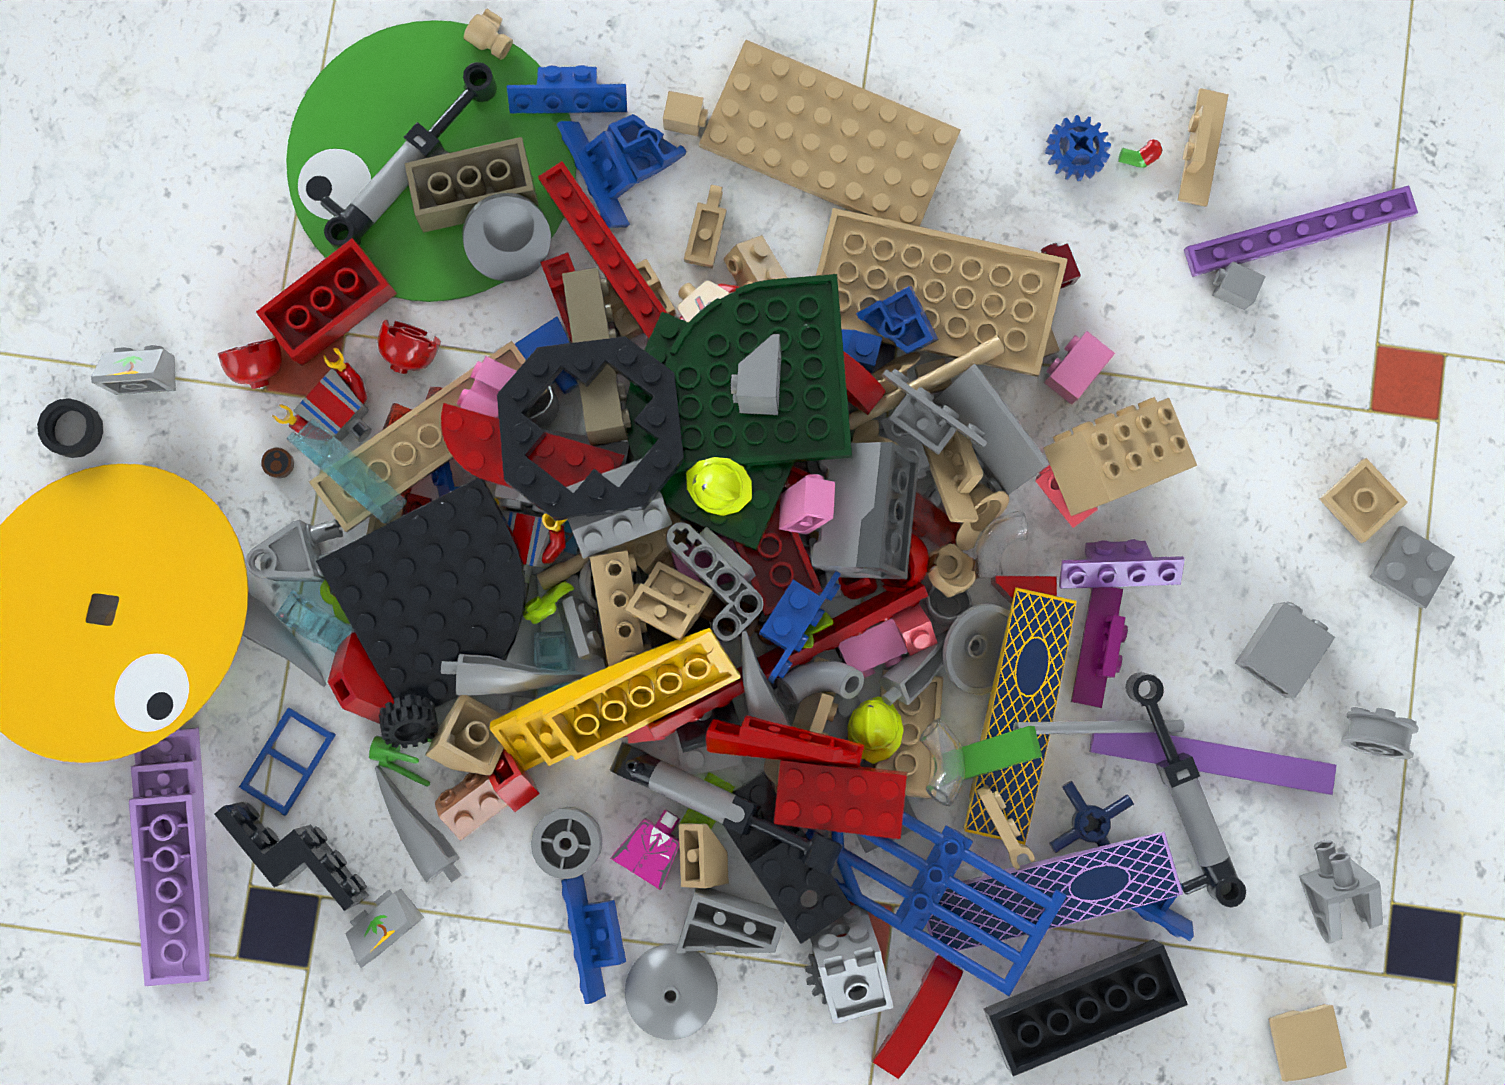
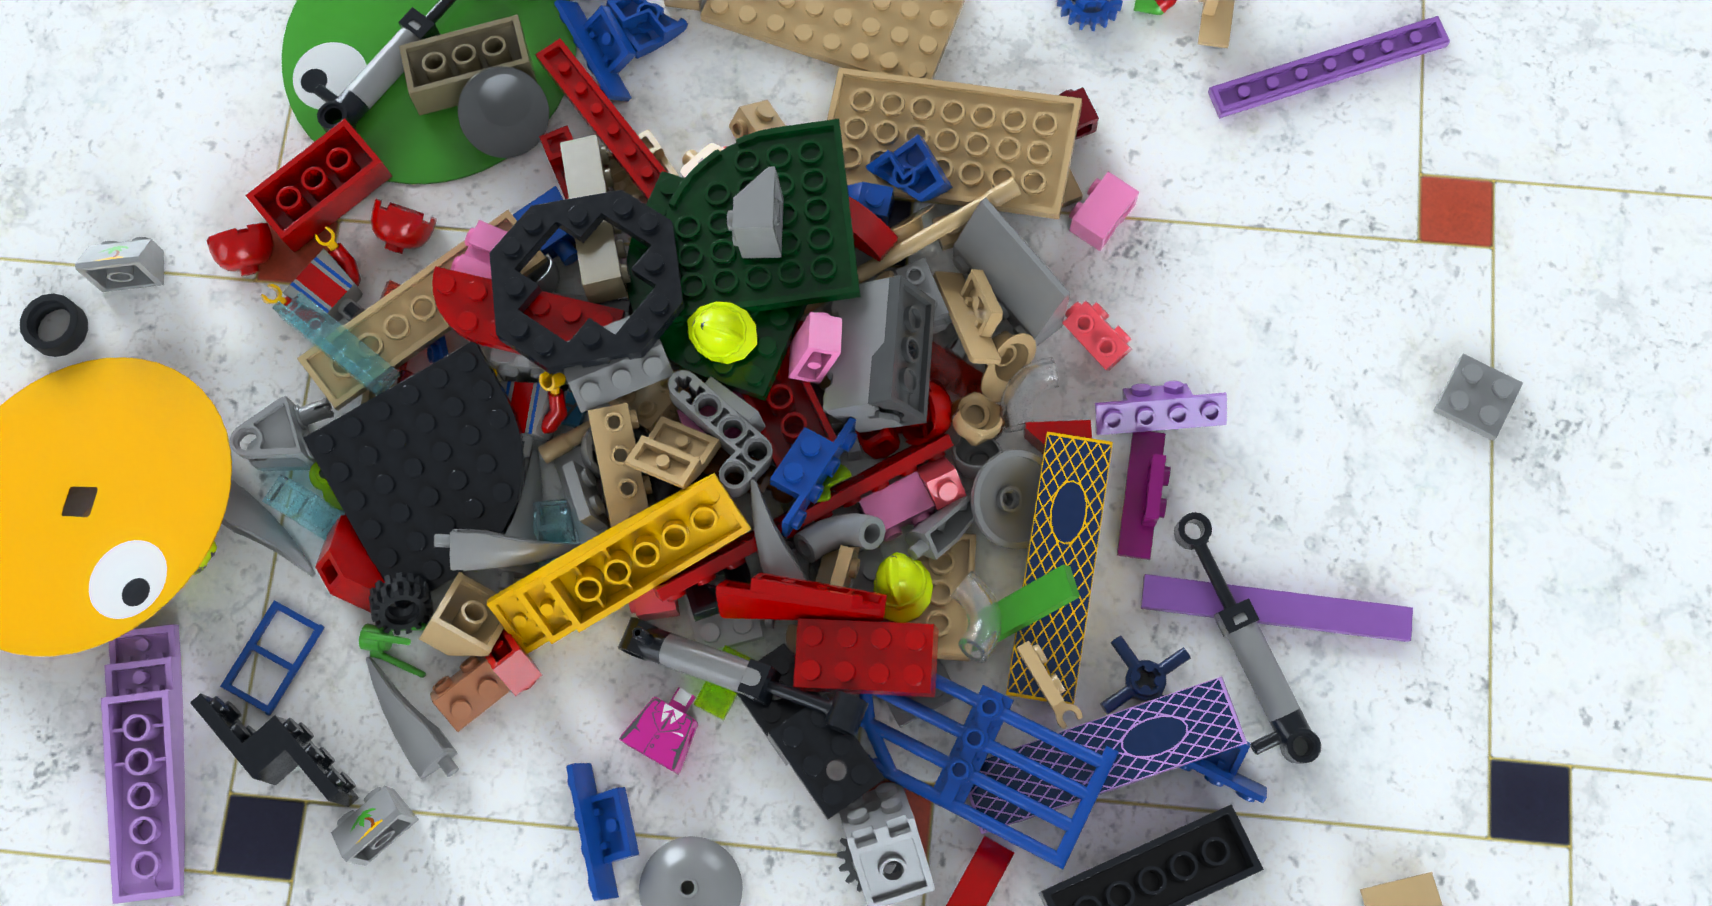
camera: 10 degrees right, 10 degrees down
tile [261,447,294,479] -> none
lime plate [523,581,575,624] -> none
light grey wheel [531,807,602,879] -> none
light grey wedge [676,888,785,953] -> none
tan slope [679,823,729,889] -> none
tan plate [684,184,727,269] -> none
light grey bracket [882,369,988,455] -> none
light grey piece [1013,720,1184,734] -> none
tan brick [1043,397,1197,516] -> none
light grey brick [1212,262,1266,310] -> none
light grey brick [1235,602,1335,698] -> none
light grey piece [1299,840,1383,944] -> none
tan plate [1319,458,1408,543] -> none
light grey wheel [1341,707,1419,759] -> none

